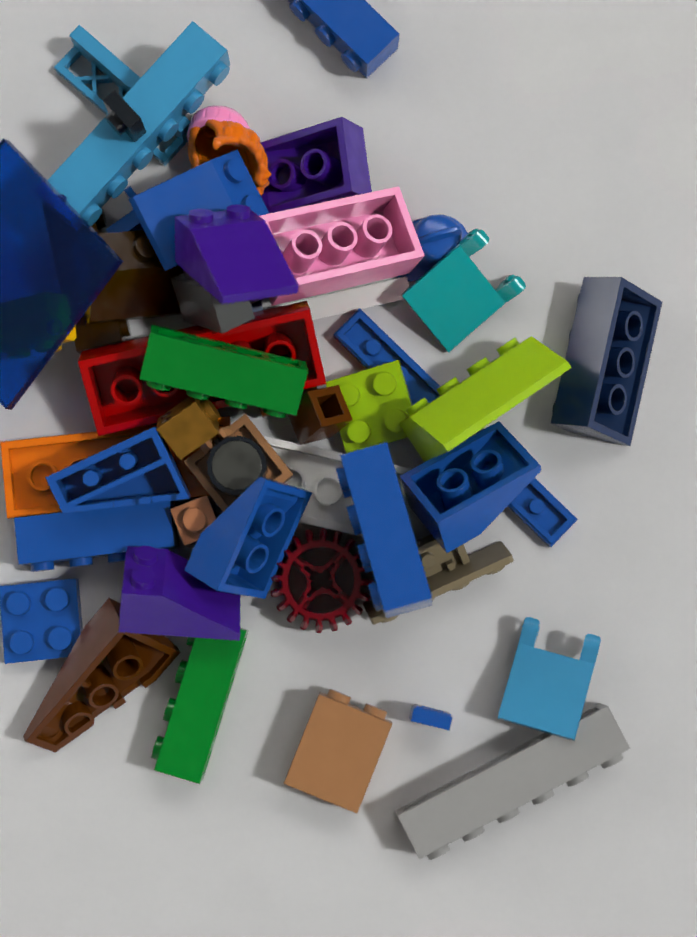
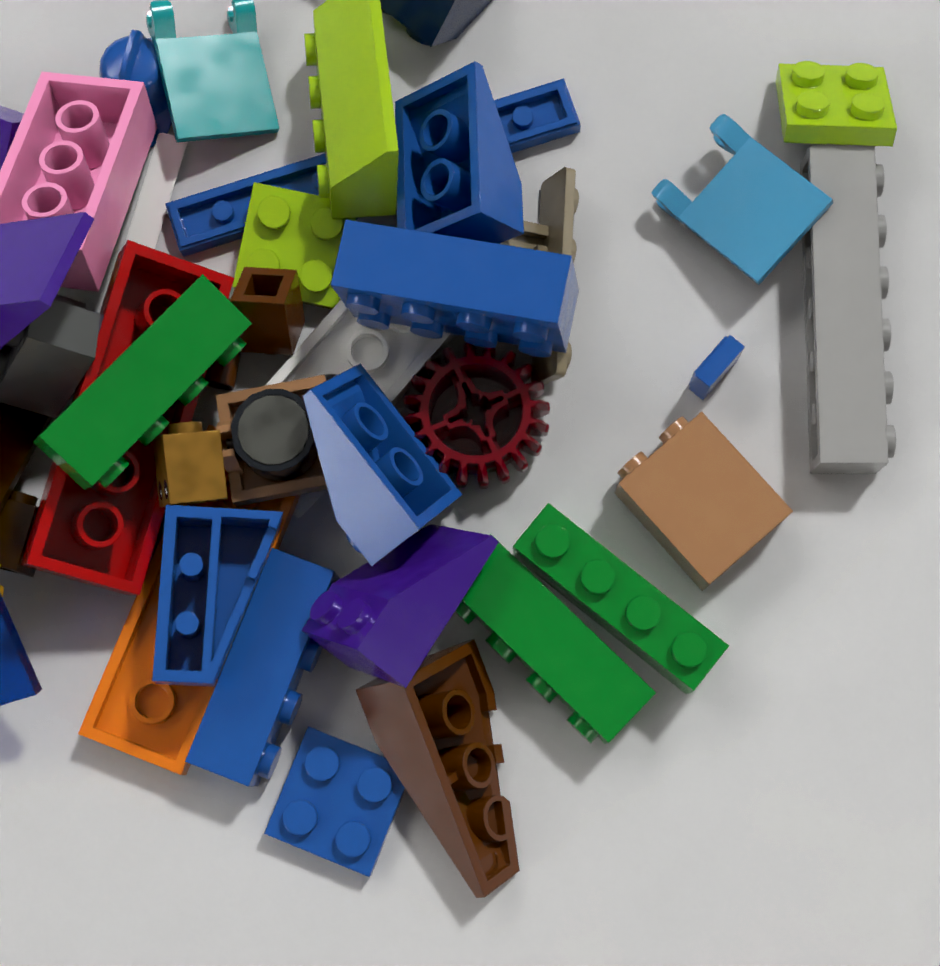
camera: 50 degrees left, 5 degrees down
nougat brick [170,495,218,548] -> none
none -> green brick [513,503,729,694]
none -> lime plate [775,61,897,147]

